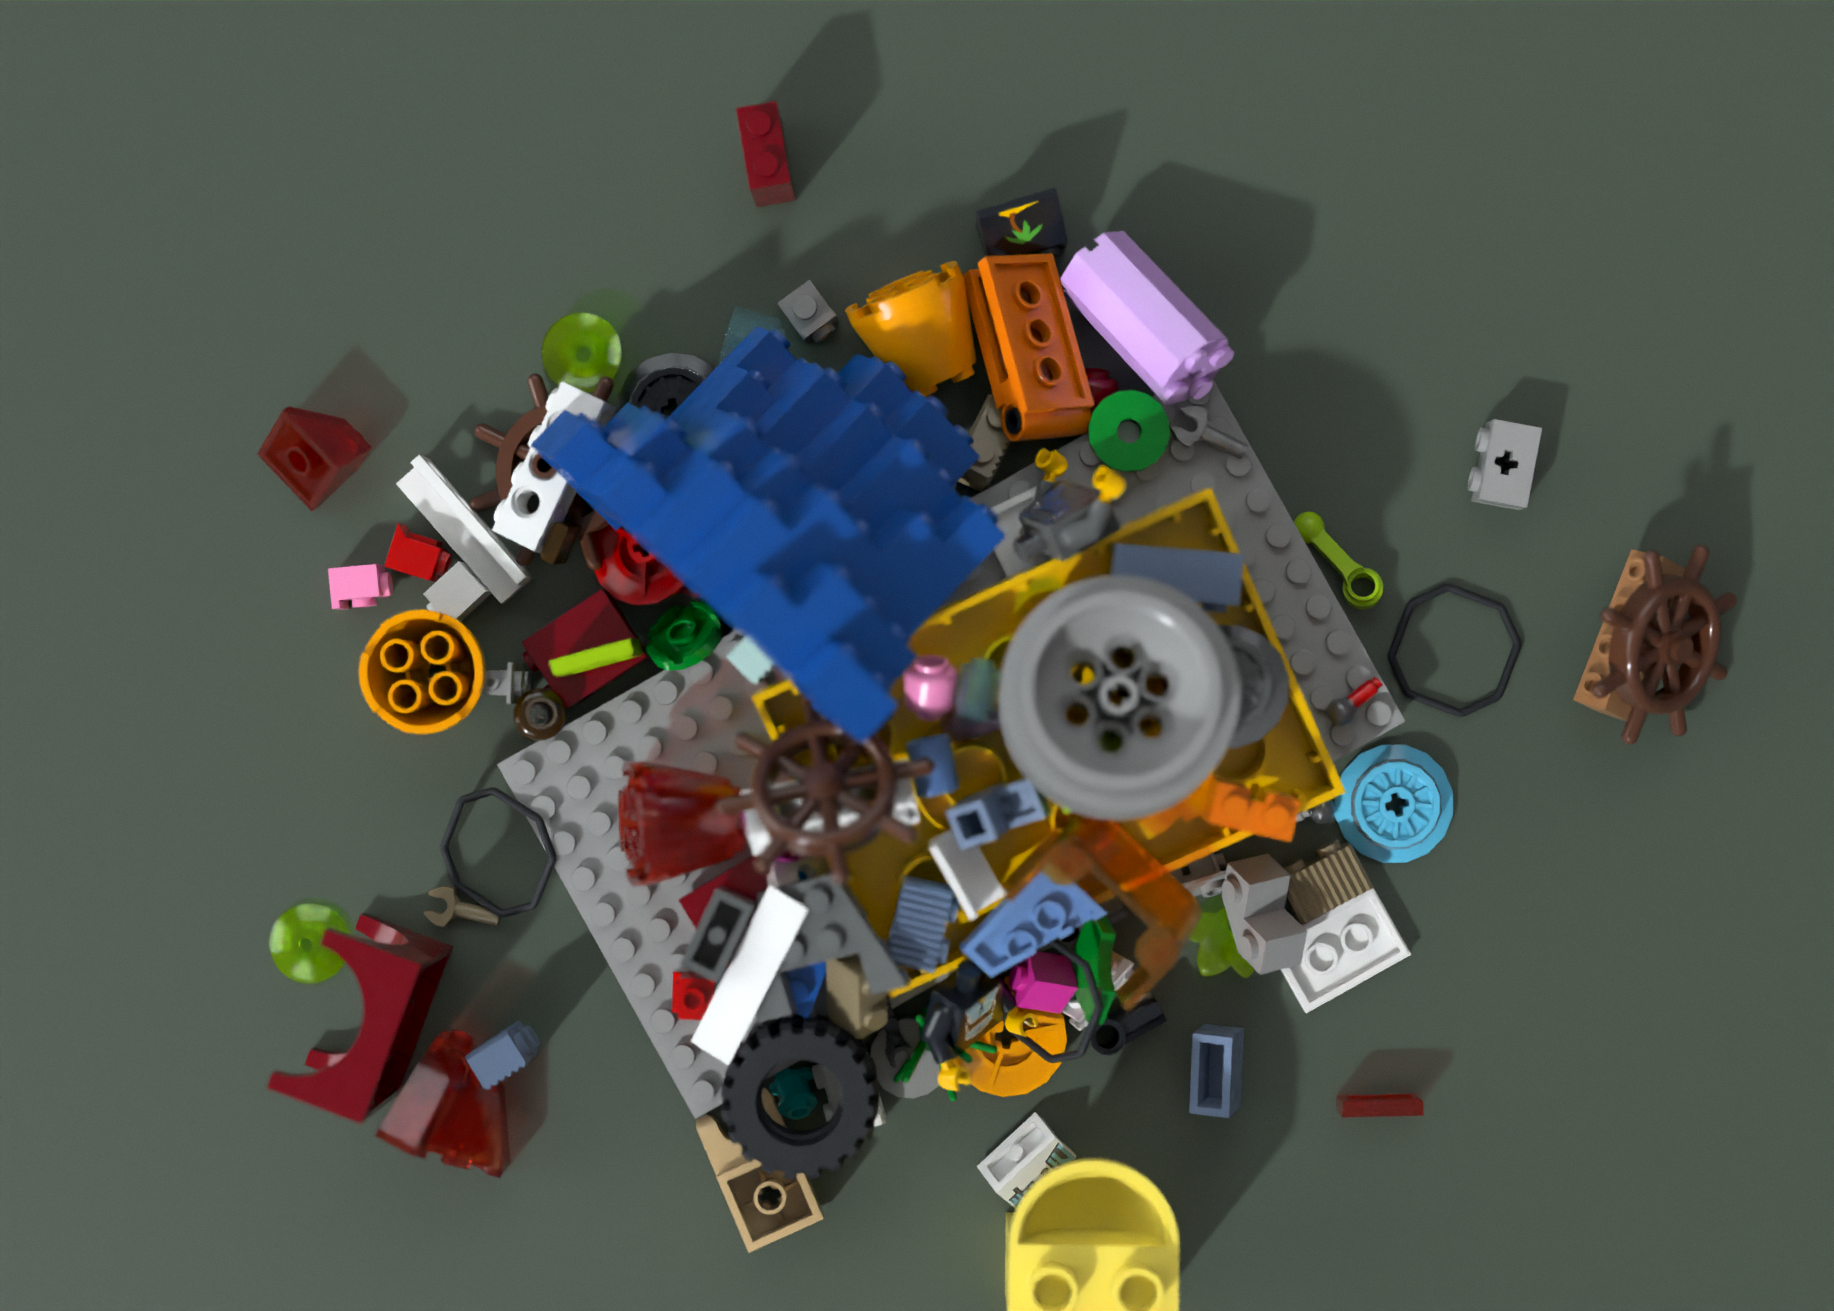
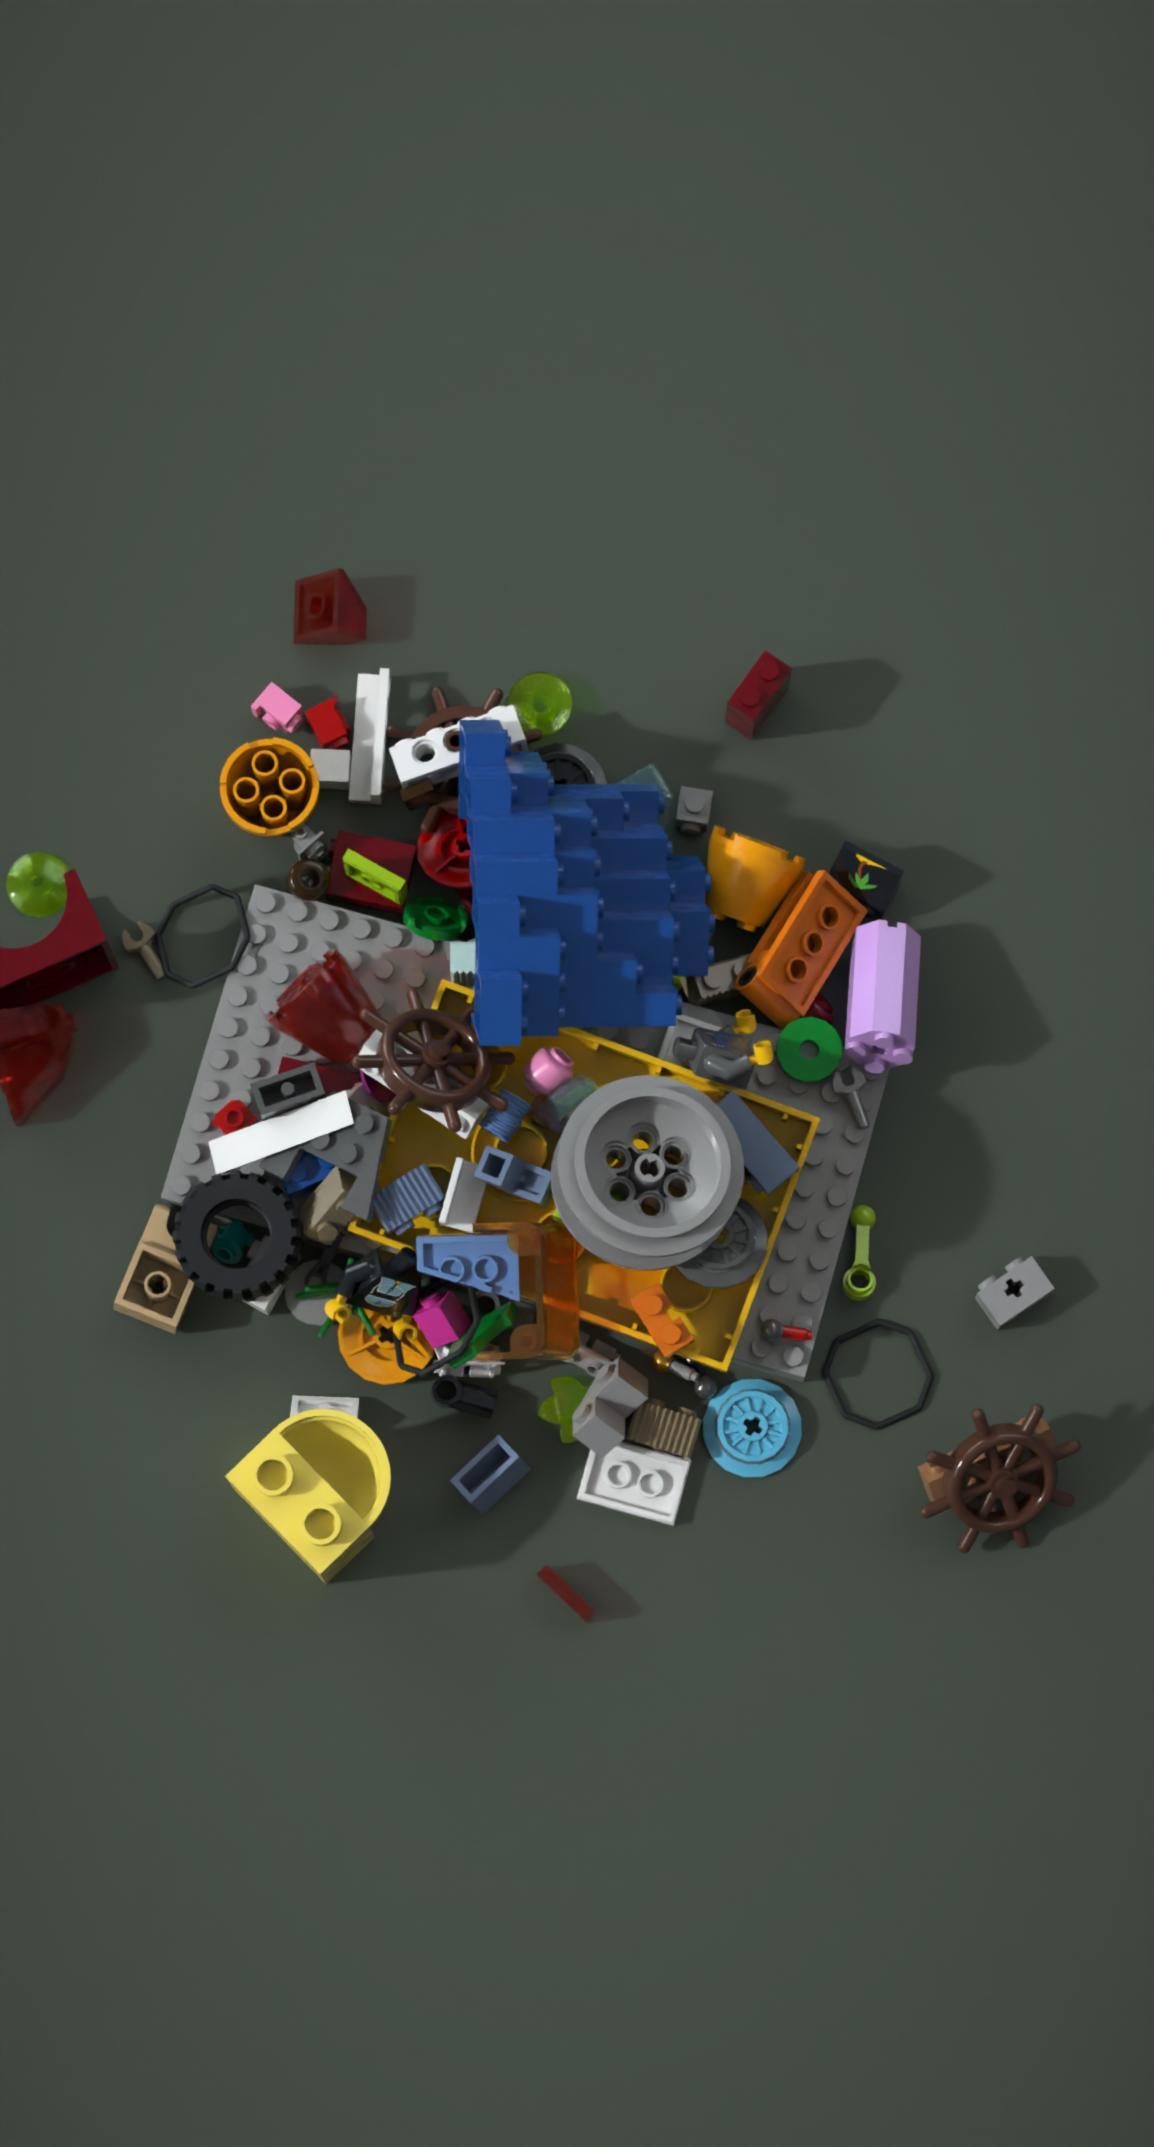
camera: 45 degrees right, 10 degrees down
sand blue brick [465,1020,540,1090] -> none

